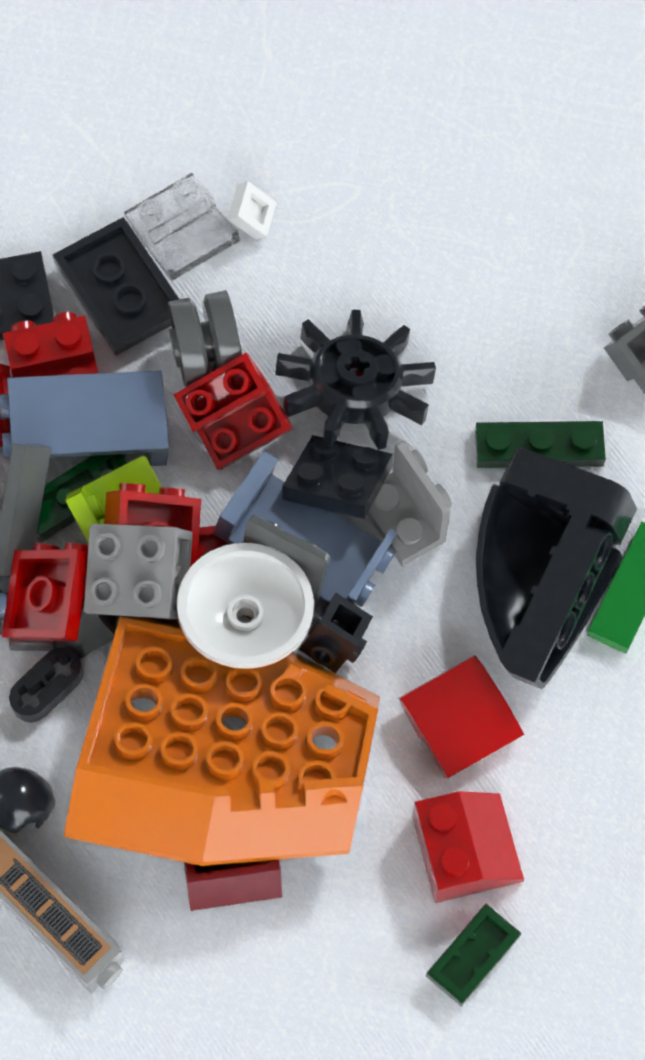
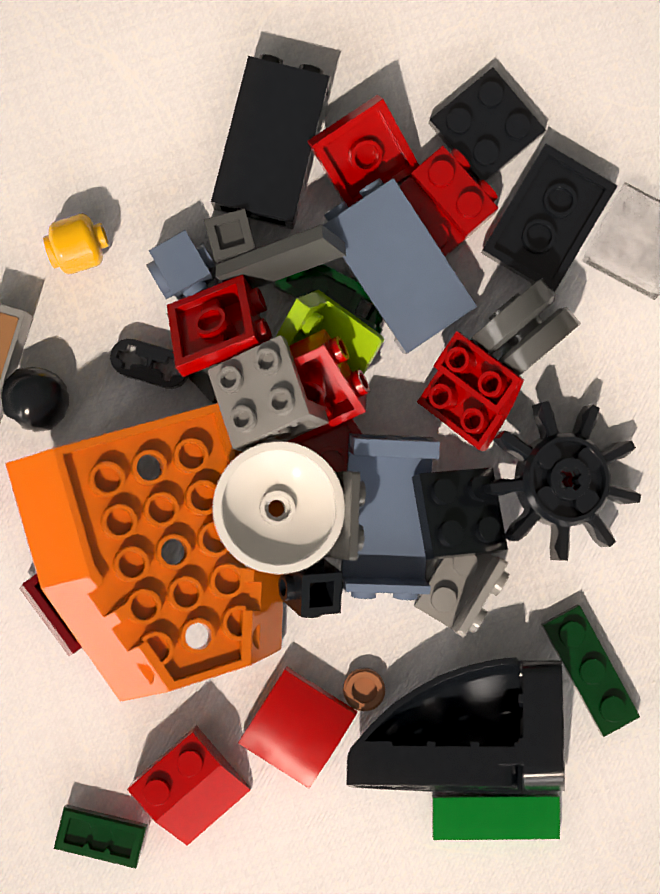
camera: 60 degrees right, 20 degrees up
none -> nougat tile [343,668,385,711]

